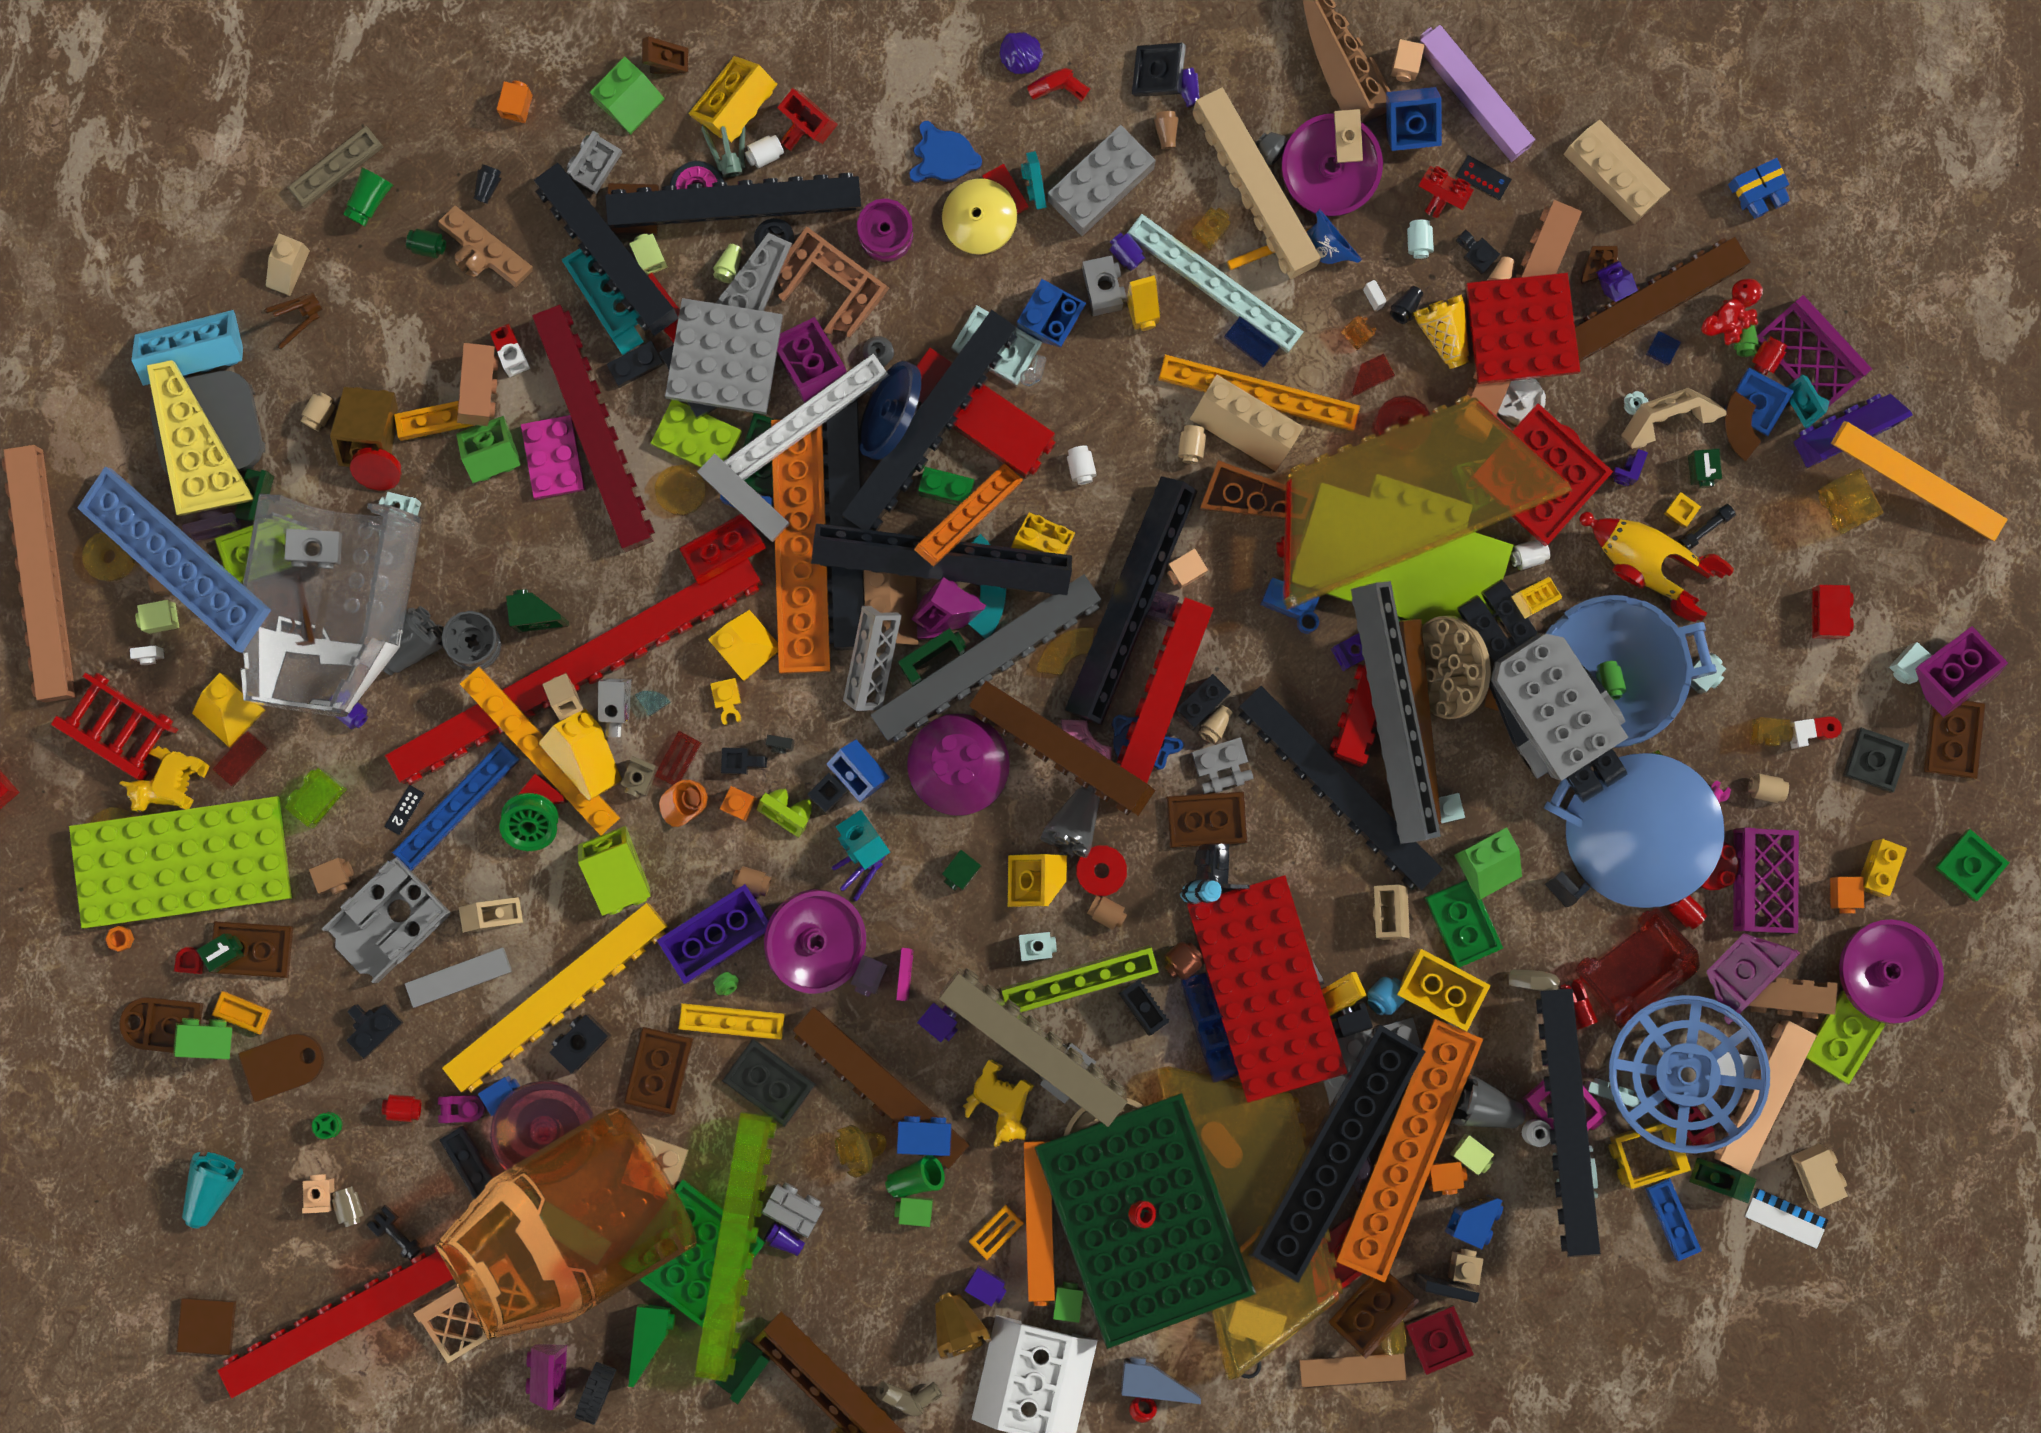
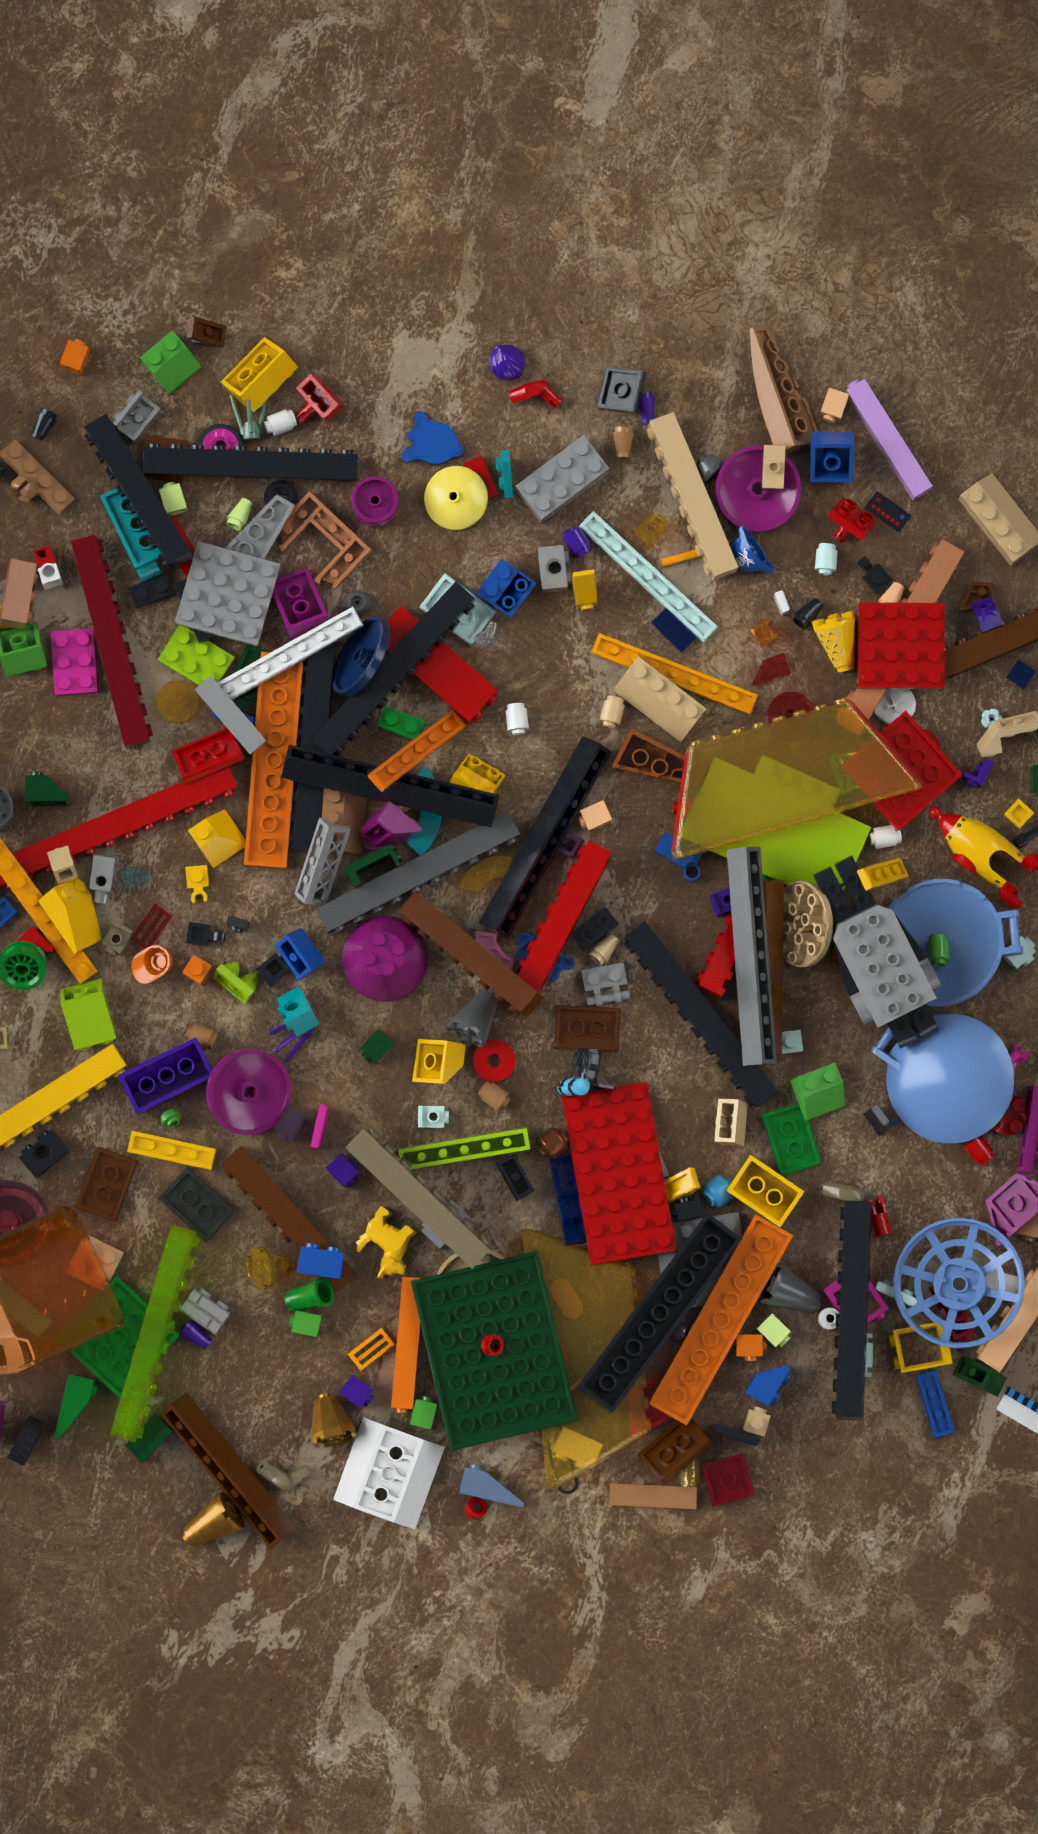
camera: 10 degrees right, 0 degrees up
clear red windscreen [1575,907,1700,1029] -> none

